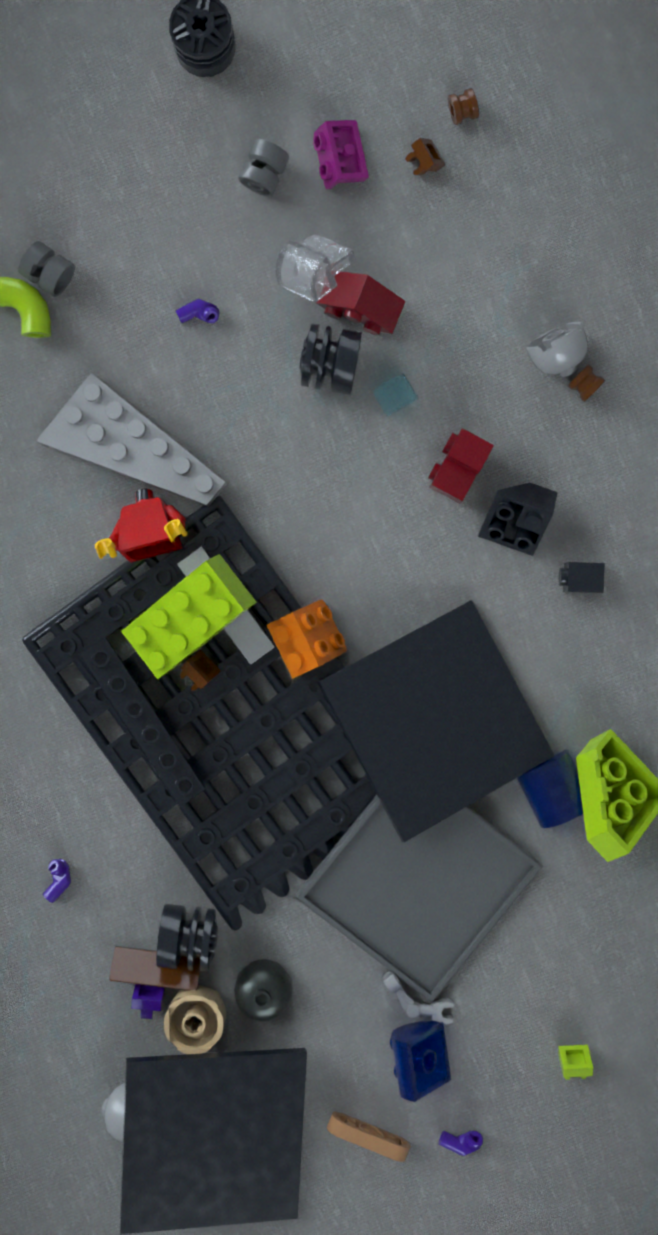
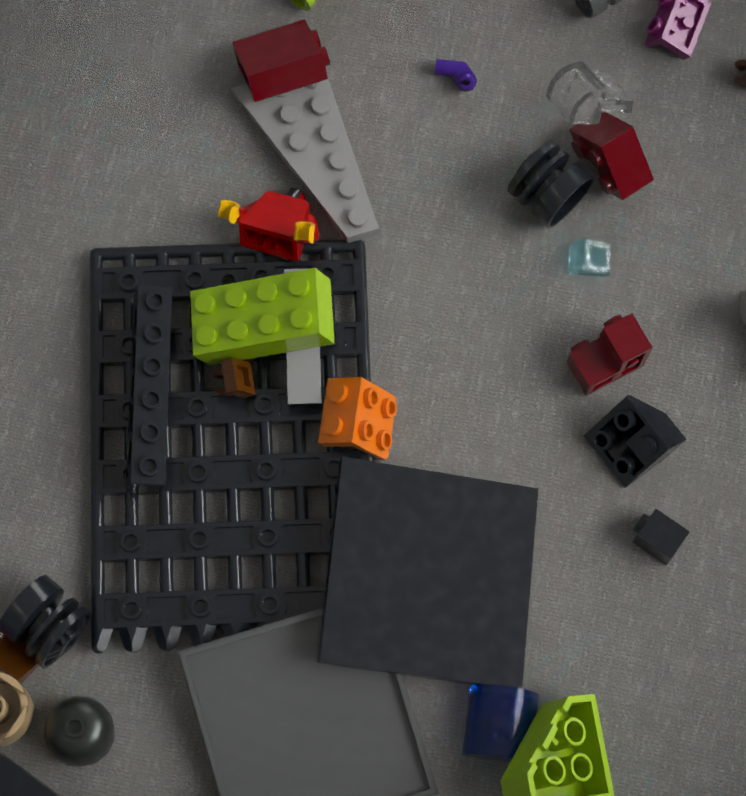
camera: 35 degrees right, 15 degrees down
none -> dark red brick [232,19,330,102]

